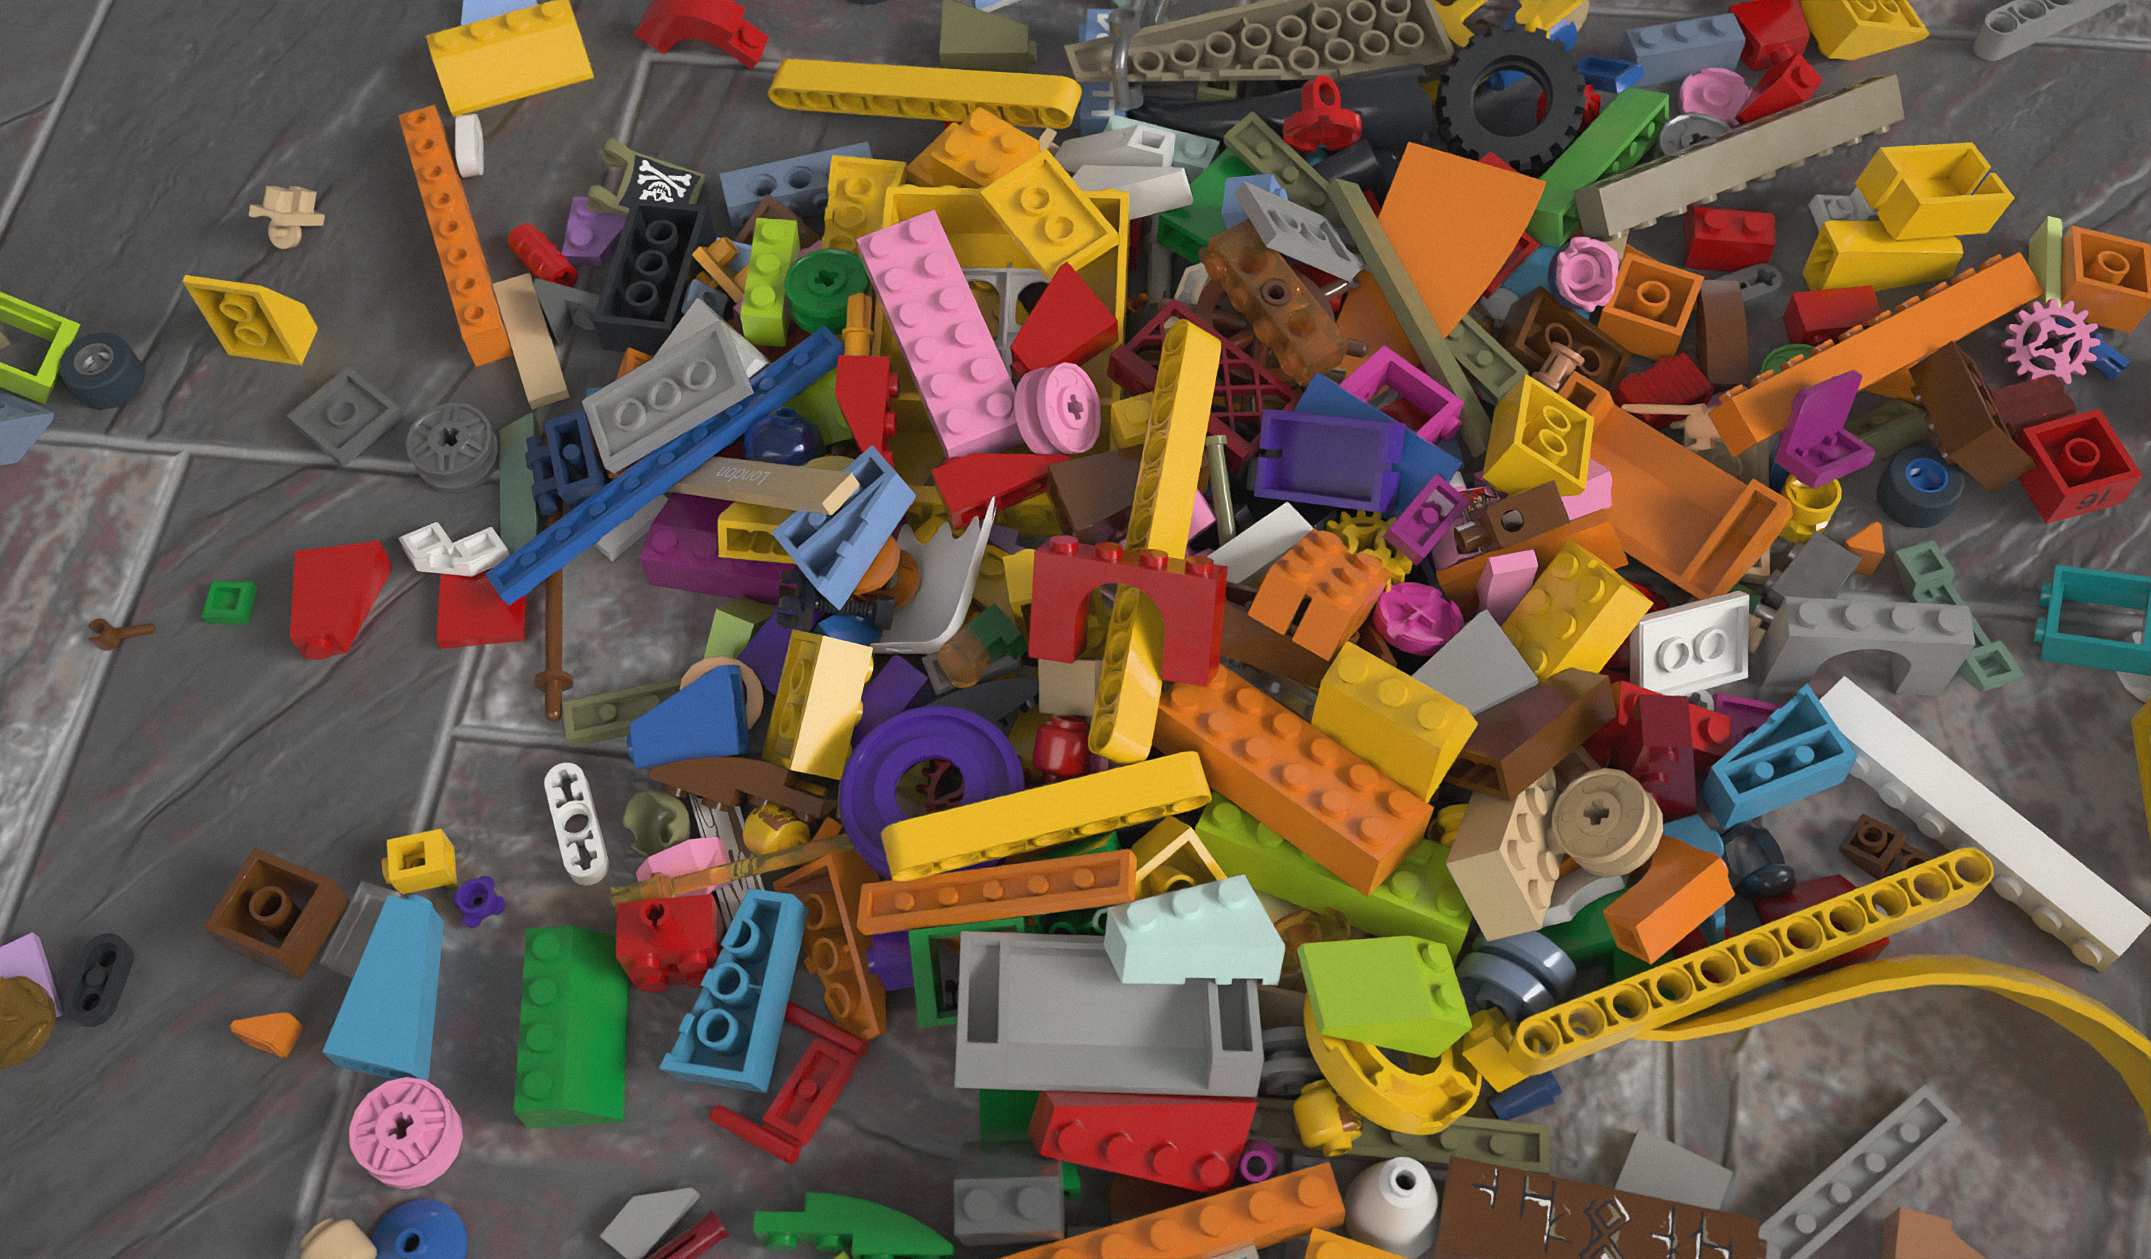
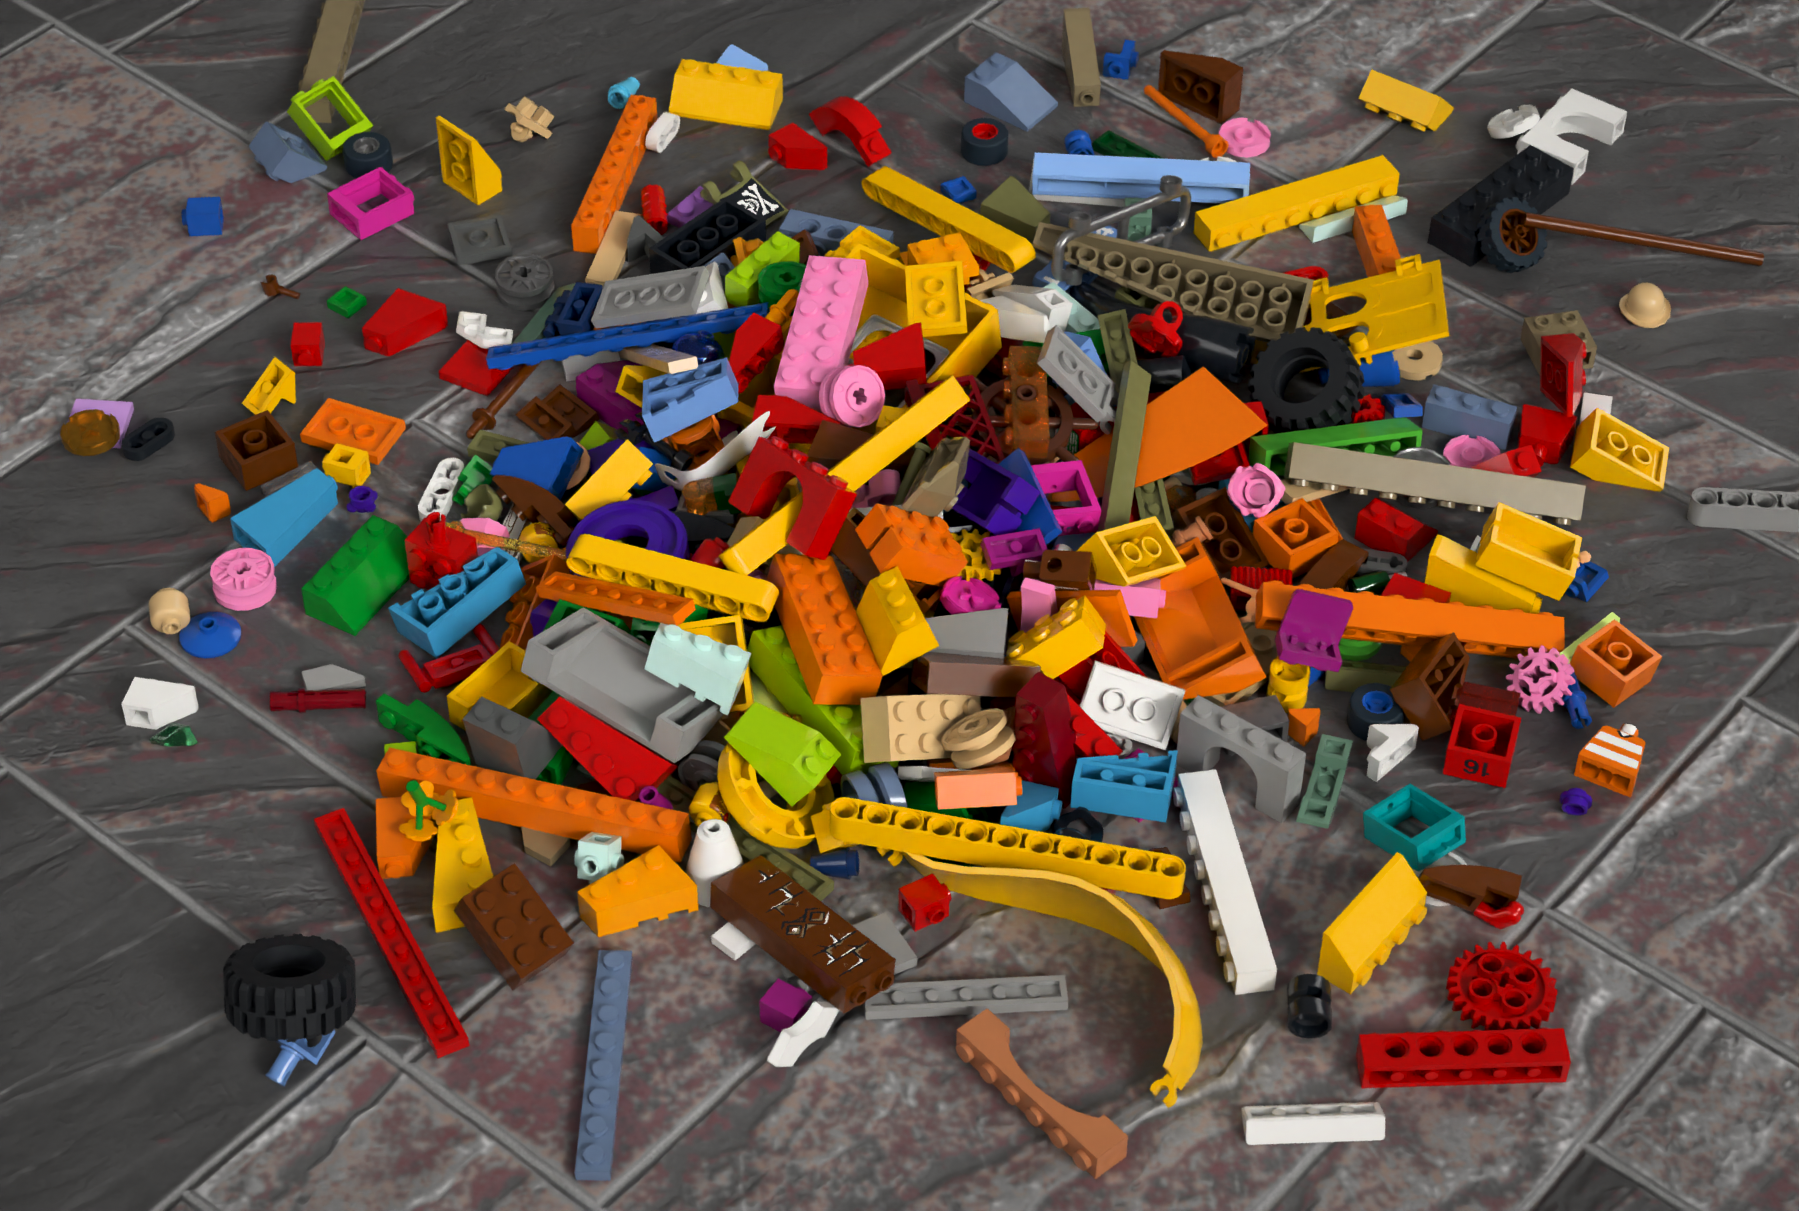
camera: 30 degrees right, 15 degrees down
none -> yellow slope [242,357,296,415]
none -> red brick [291,322,325,366]
none -> orange plate [300,398,406,465]
none -> dark pink window [327,167,414,240]
none -> yellow piece [447,641,553,731]
none -> green plate [452,454,493,507]
none -> reddish brown slope [515,384,600,440]
none -> medium azure cone [608,77,640,109]
none -> red slope [768,122,827,170]
none -> red brick [898,873,952,932]
none -> dark tan wedge [901,437,970,517]
none -> blue tile [940,176,977,204]
none -> dark green piece [1348,571,1407,595]
none -> white slope [1366,724,1419,782]

